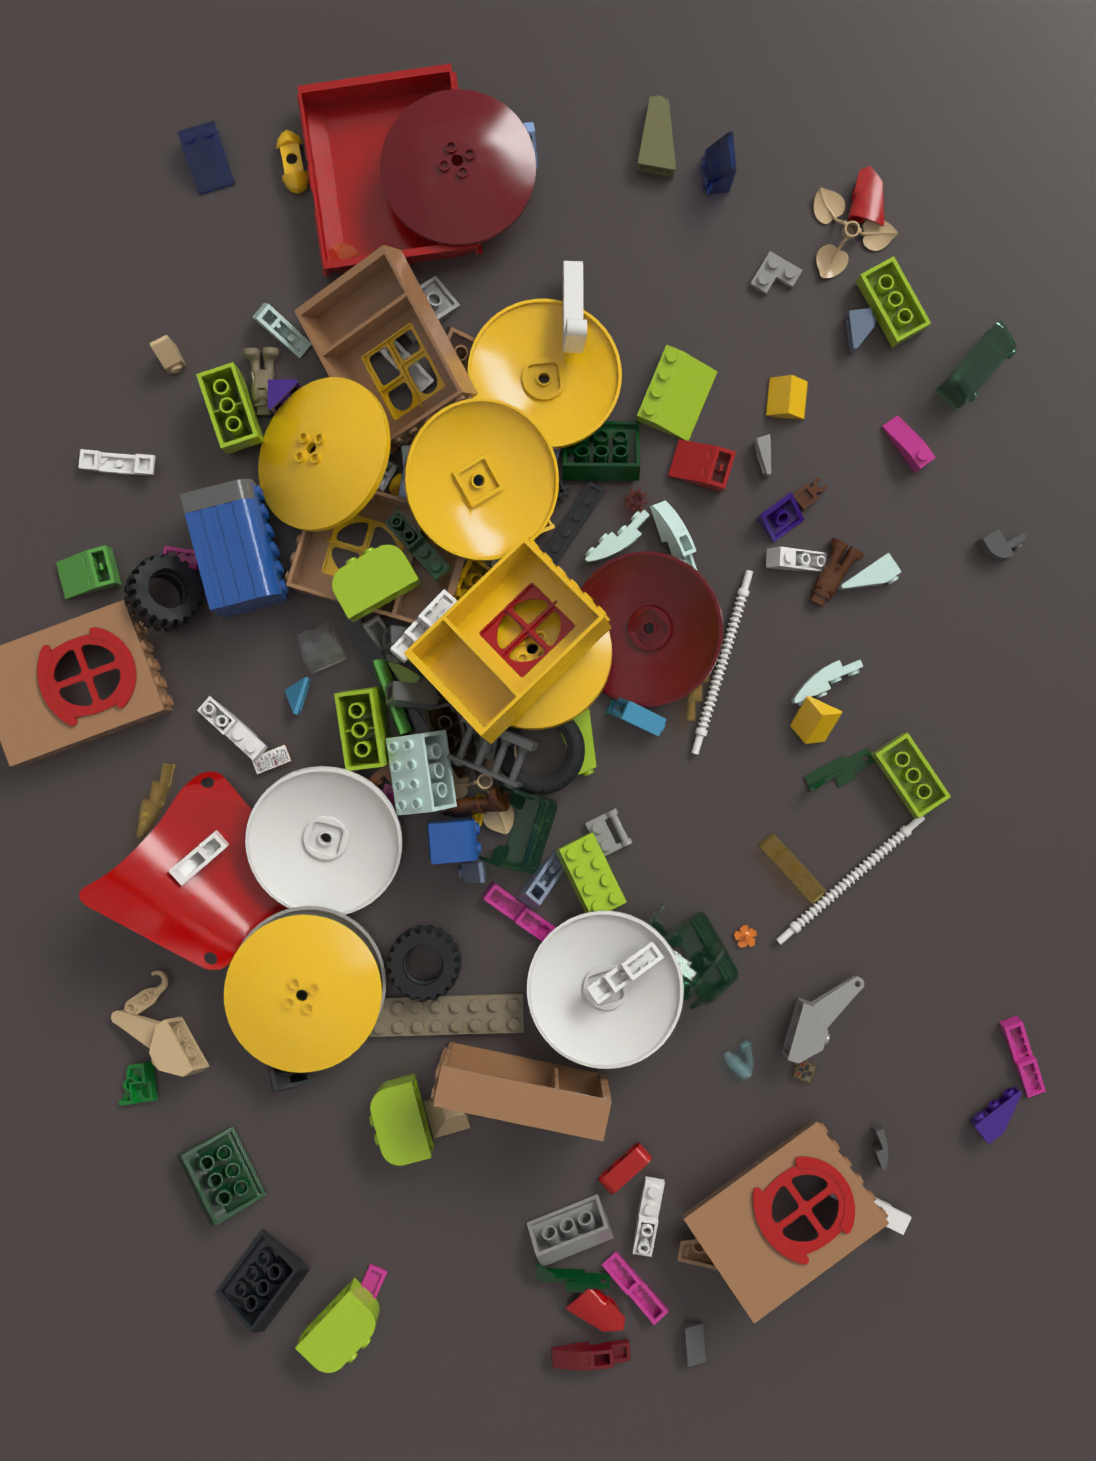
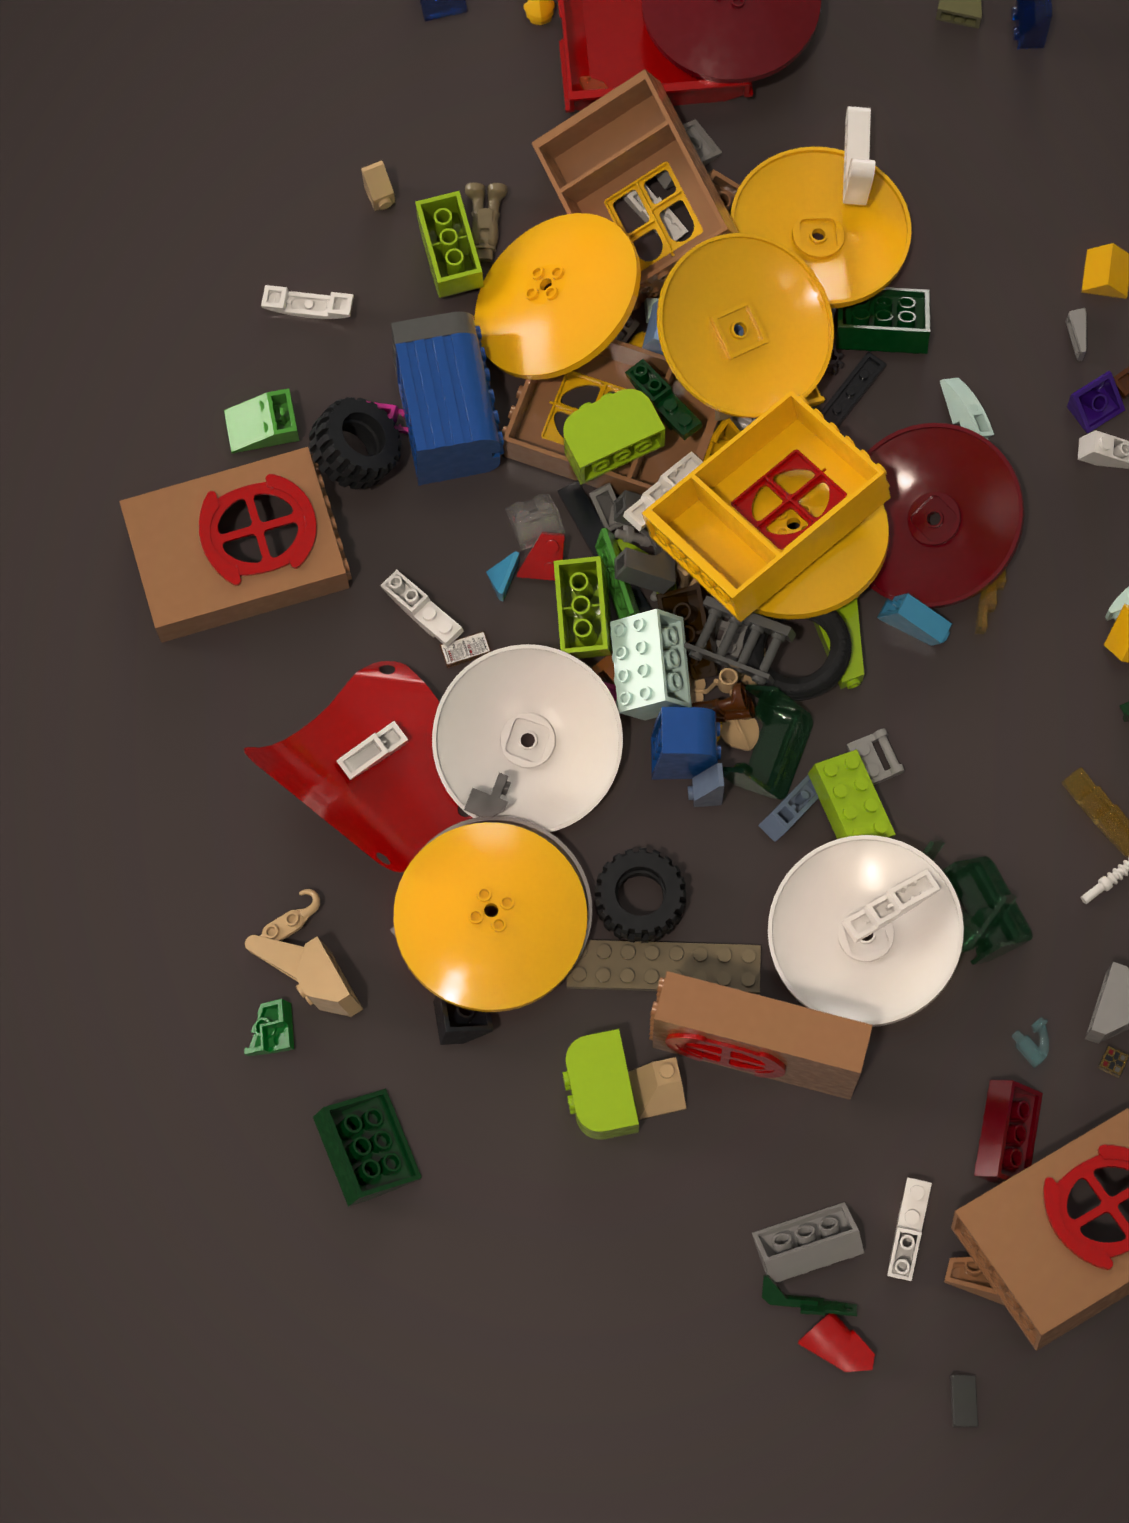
camera: 10 degrees right, 15 degrees down
clear yellow slope [137,763,175,838] -> none
black slope [216,1230,310,1333] -> none
light aqua slope [252,303,312,358] -> none
dark purple slope [268,379,301,415] -> none
lime brick [295,1277,380,1373] -> none
dark pink tile [361,1263,388,1299] -> none
dark pink slope [481,881,556,942] -> none
dark red slope [551,1339,631,1370] -> none
light aqua slope [585,510,650,564] -> none
red beam [598,1142,652,1195] -> none
dark pink slope [602,1251,669,1325] -> none
clear red gear [625,488,648,512] -> none
lime slope [636,345,717,441] -> none
red slope [668,439,736,493] -> none
white hose [691,570,753,755] -> none
orange plant [734,925,757,948] -> none
light grey plate [749,251,803,295] -> none
none -> dark grey brick [464,772,511,817]
none -> red wing [516,532,565,581]
none -> dark red slope [974,1080,1043,1184]

